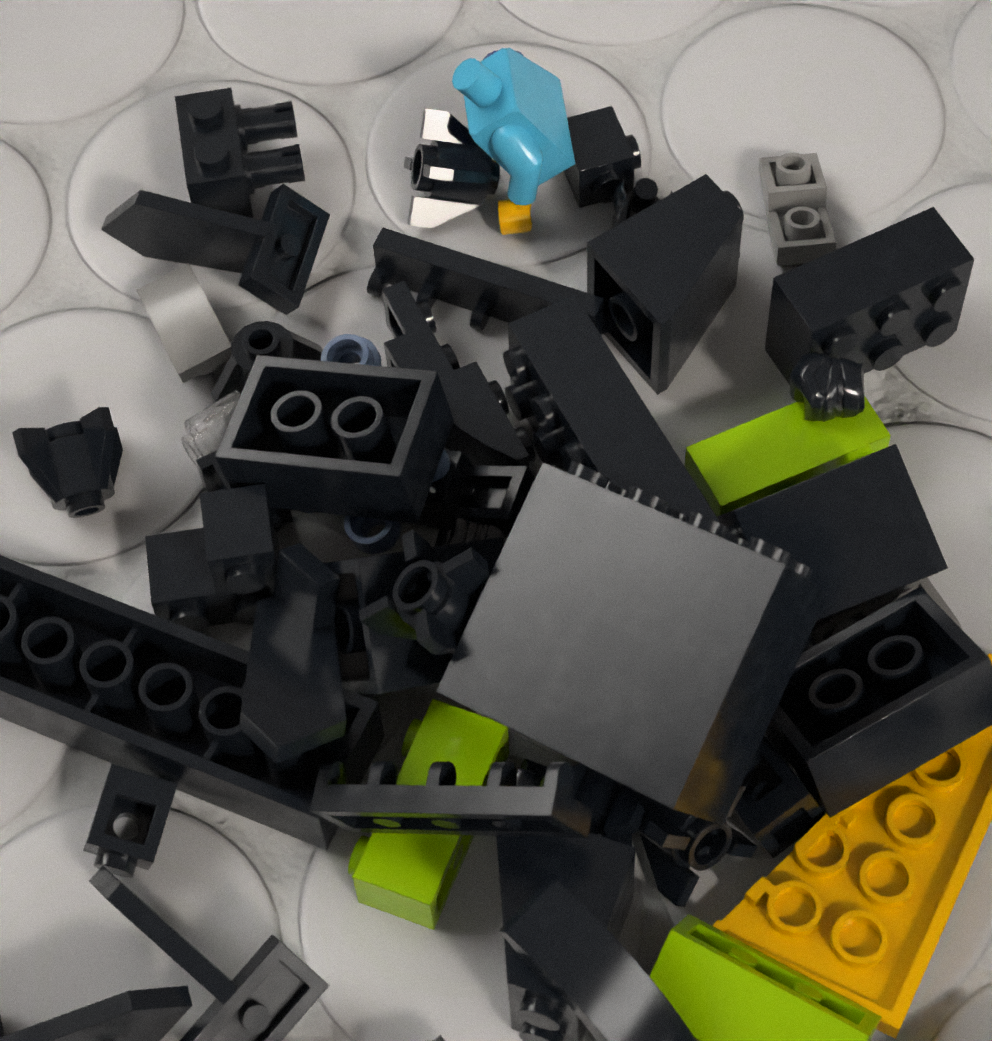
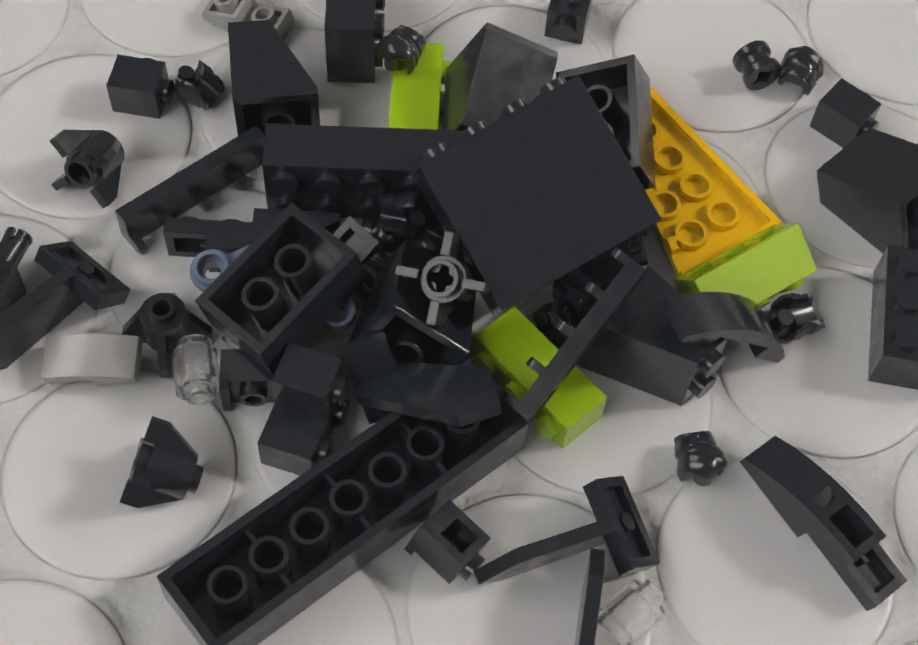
camera: 70 degrees left, 0 degrees up
medium azure torso [452,48,575,235] -> none

